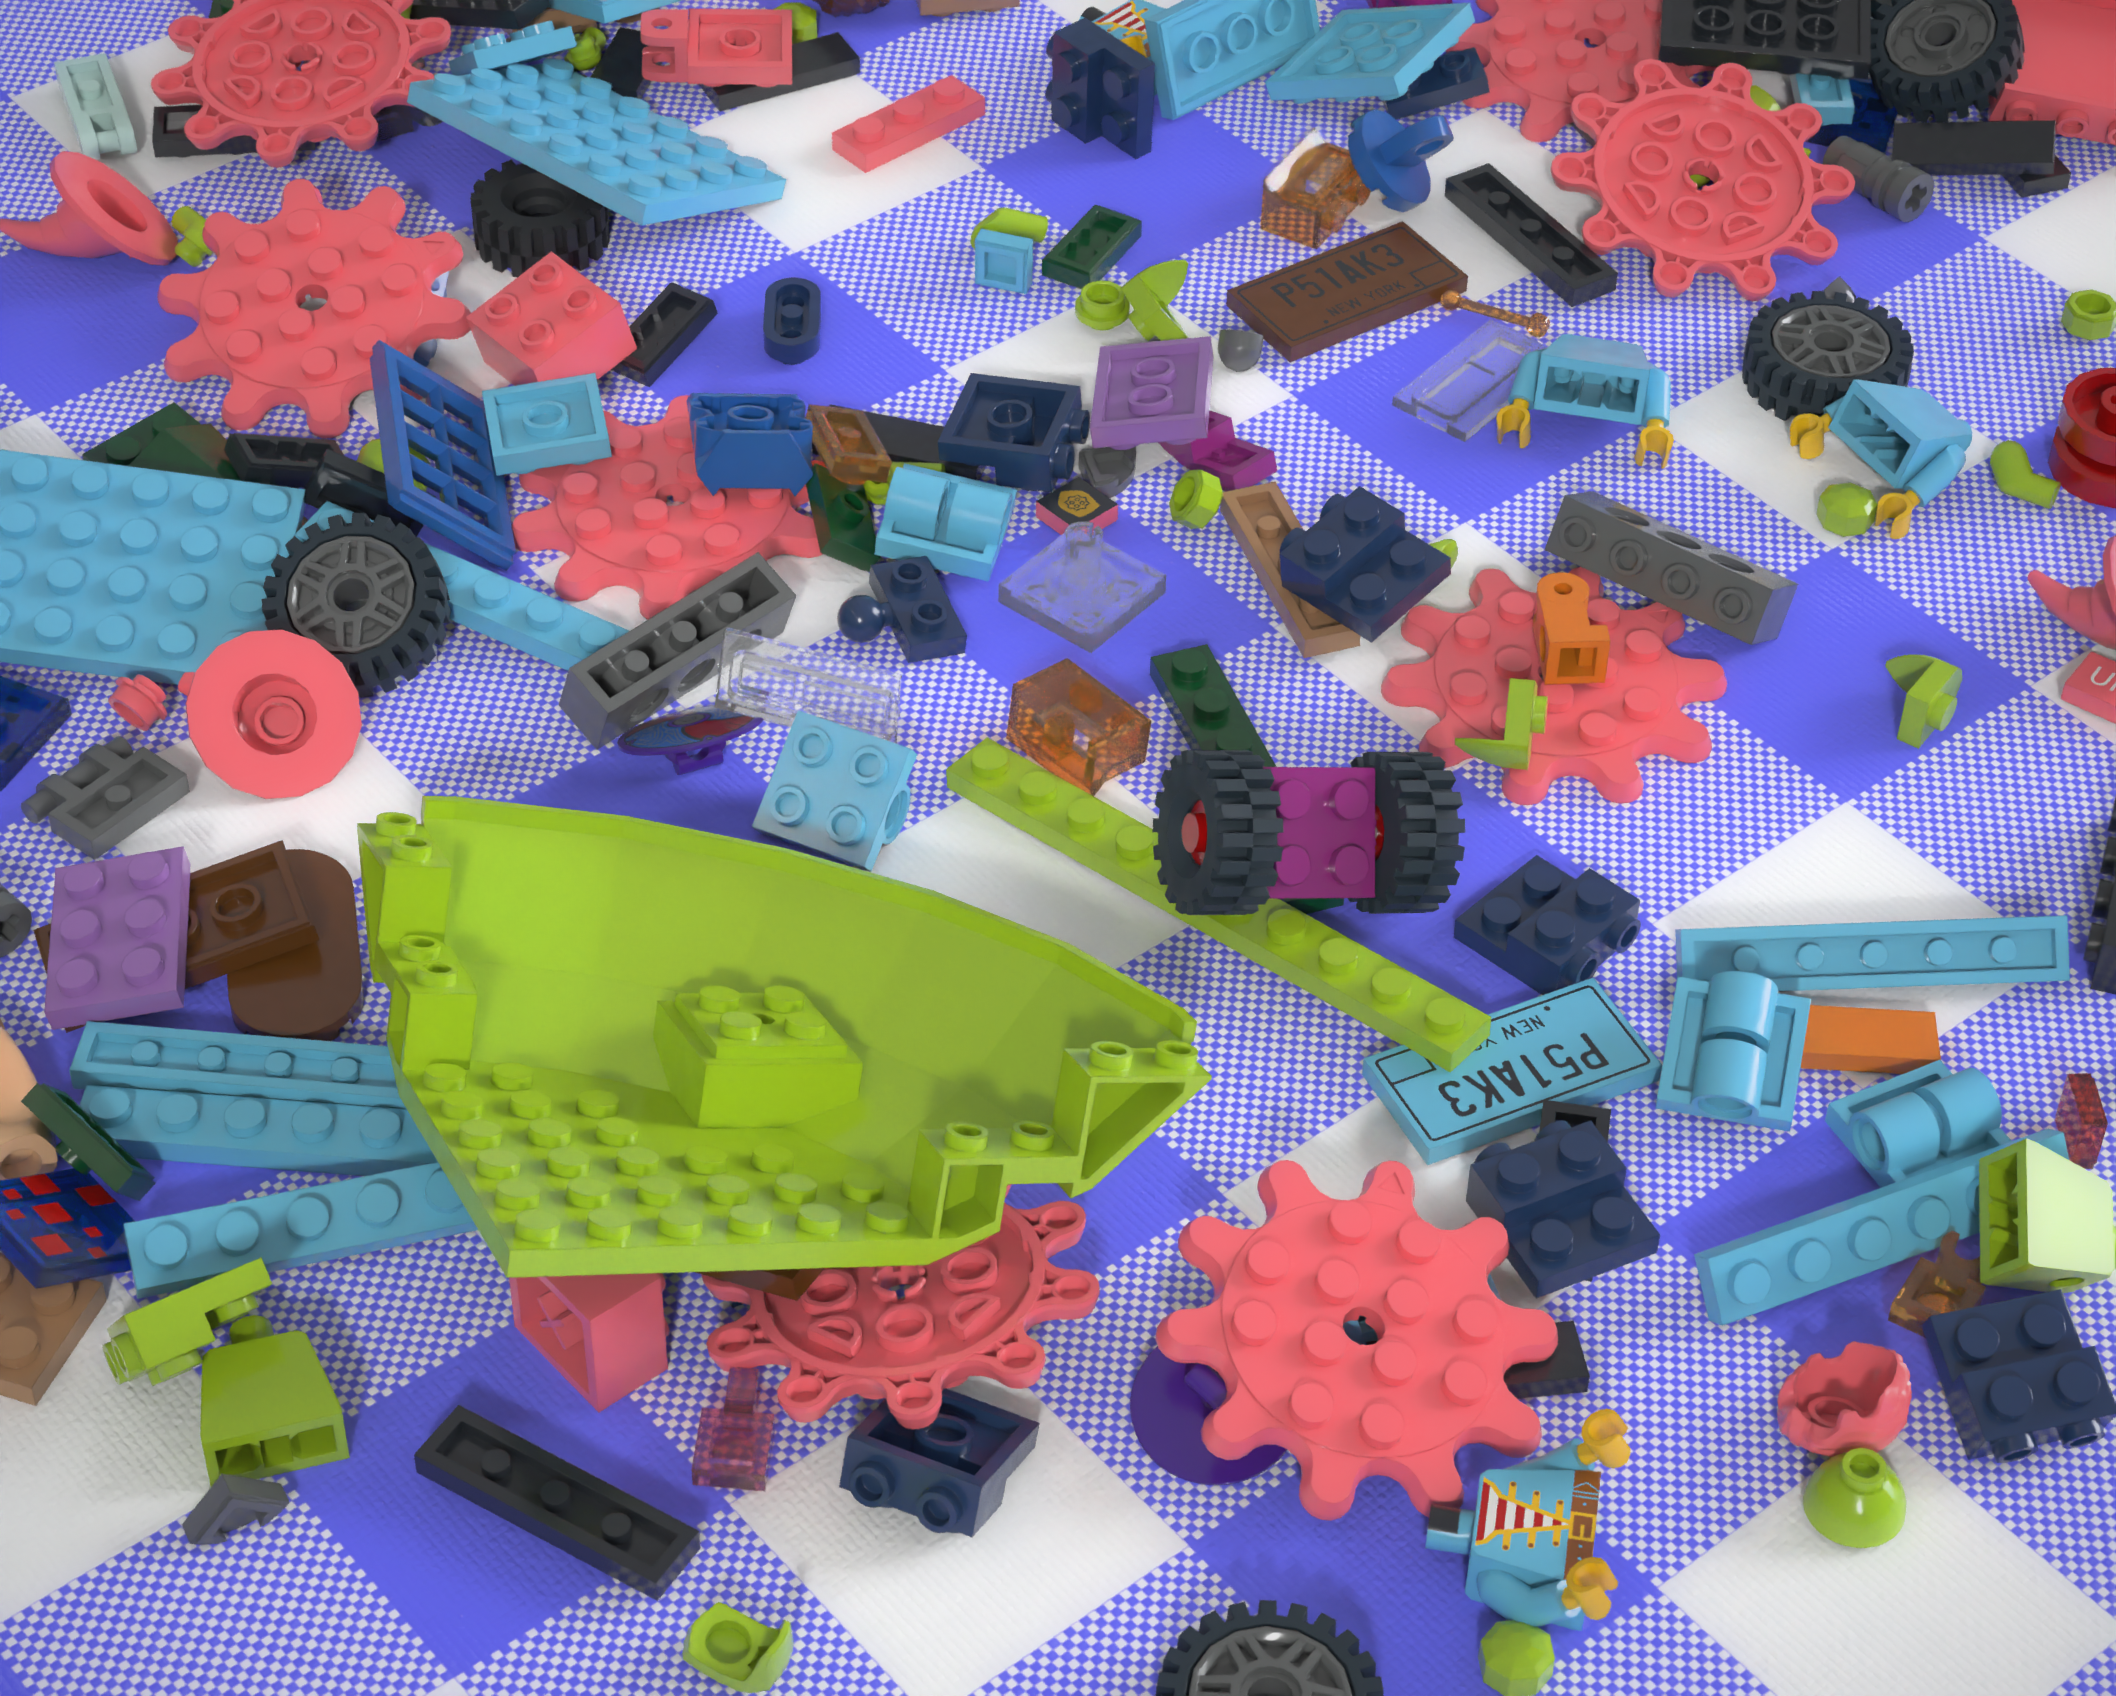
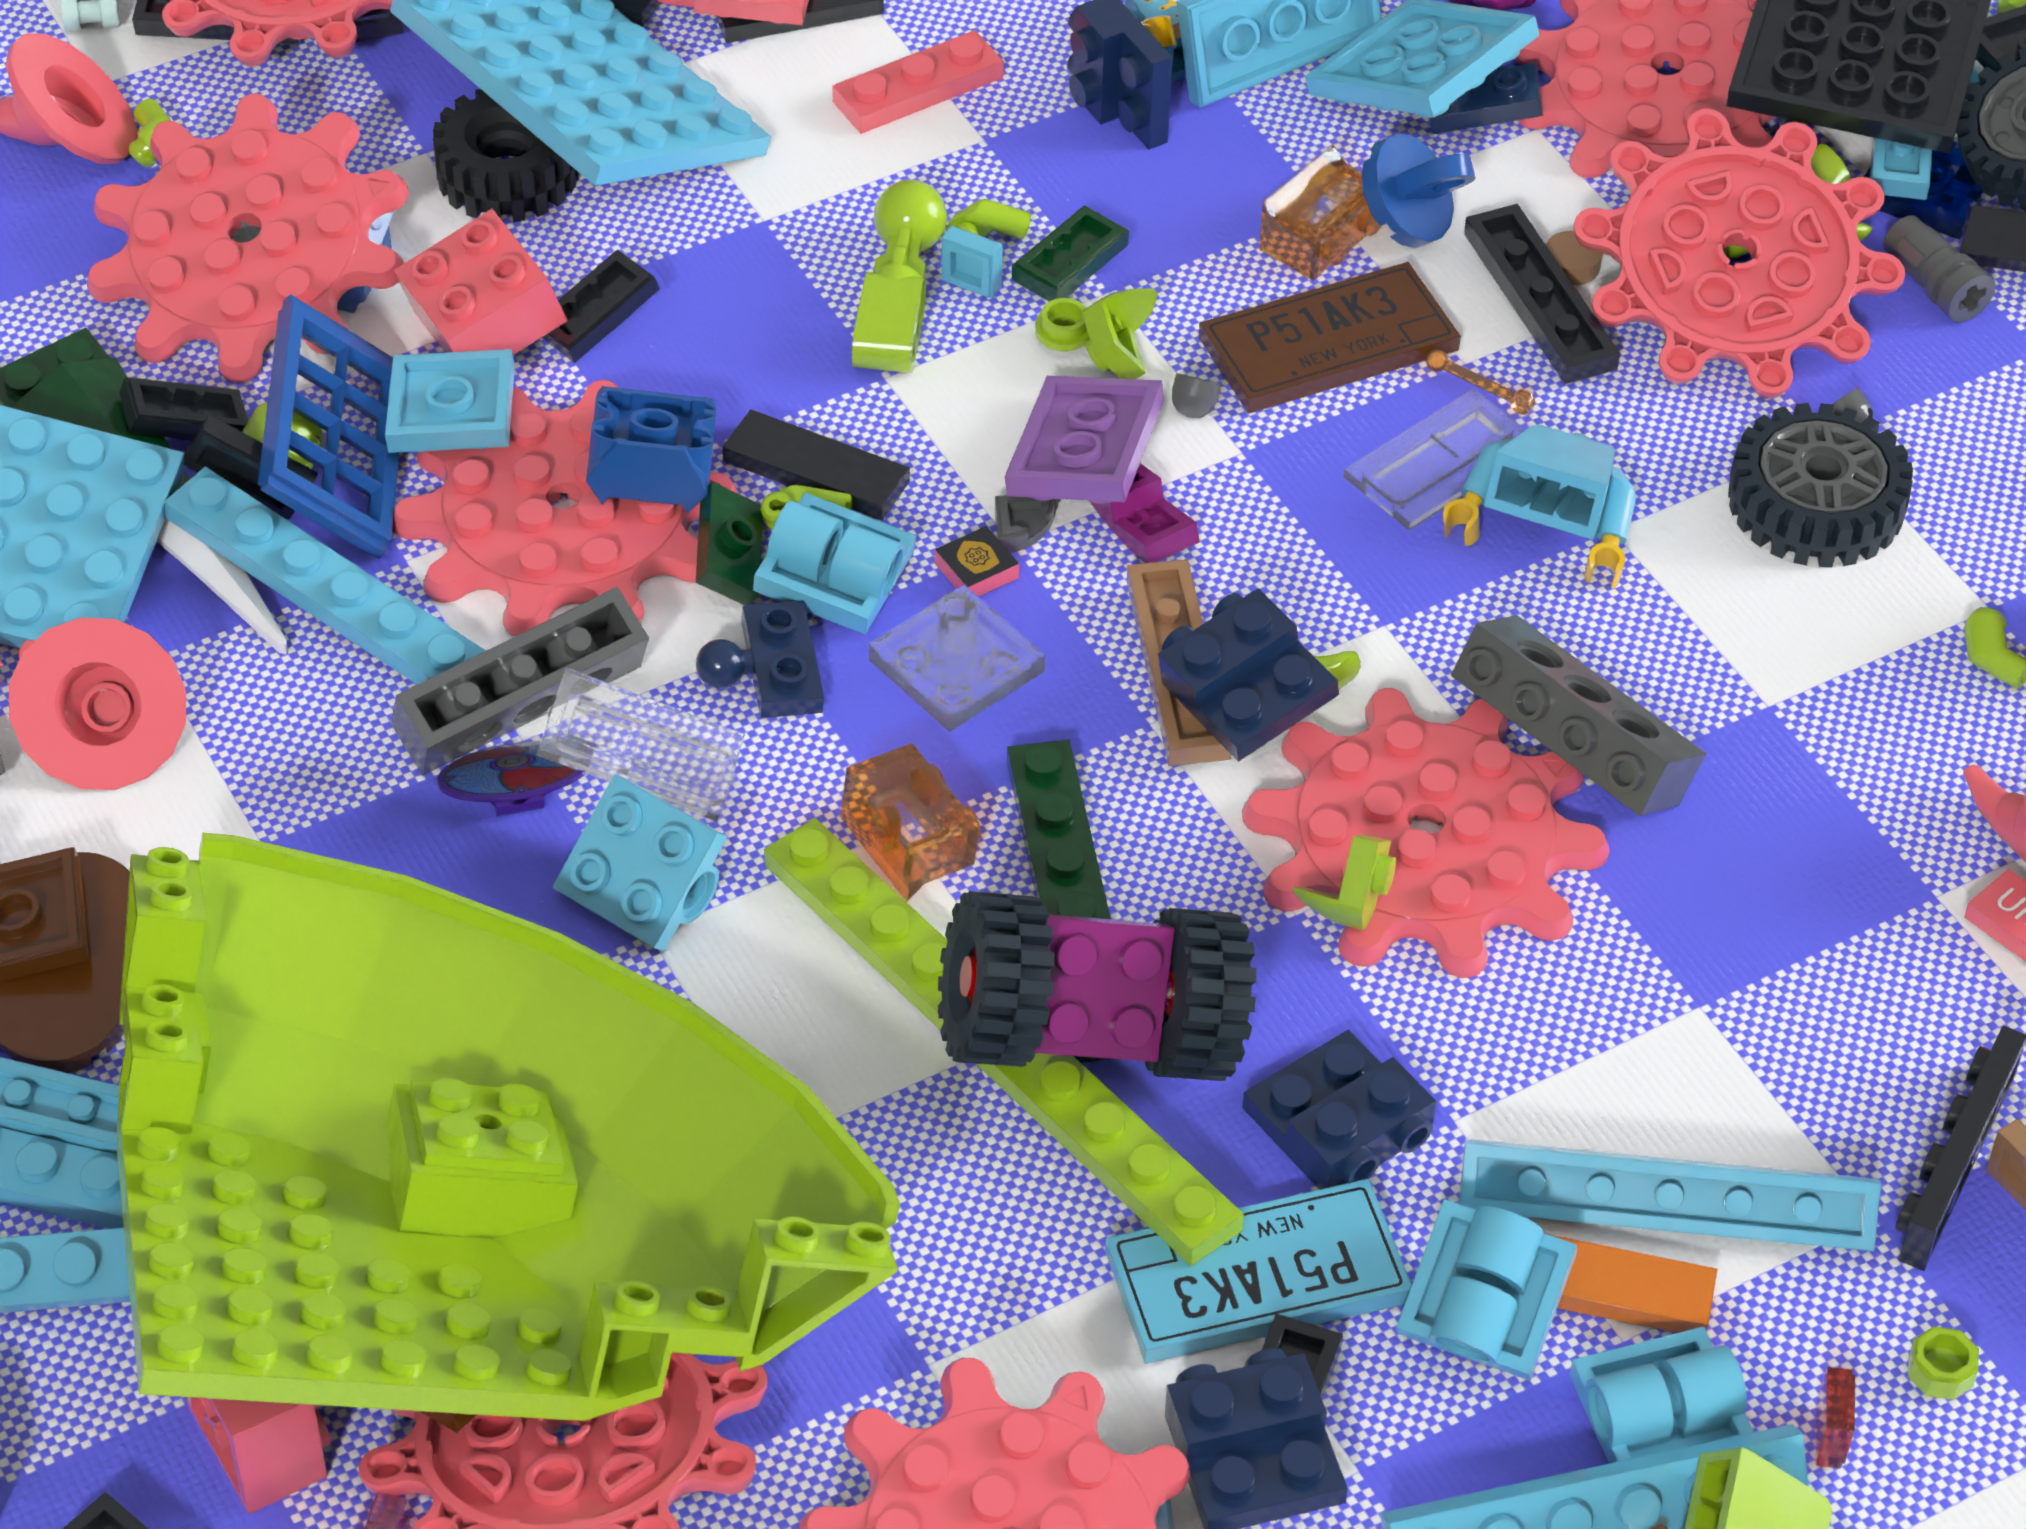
camera: 10 degrees right, 5 degrees up
wheel [262,513,451,698] -> none
dark blue plate [763,277,821,365] -> none
clear orange plate [805,404,892,485] -> none
dark blue plate [937,373,1090,492] -> none
lime tile [1169,469,1223,529] -> none
orange leg [1533,572,1611,685] -> none
medium azure torso [1790,379,1972,539] -> none
lime tile [1816,482,1878,537] -> none
lime plate [1885,654,1962,749] -> none
none -> lime beam [852,180,947,373]
none -> medium nougat tile [1546,231,1603,285]

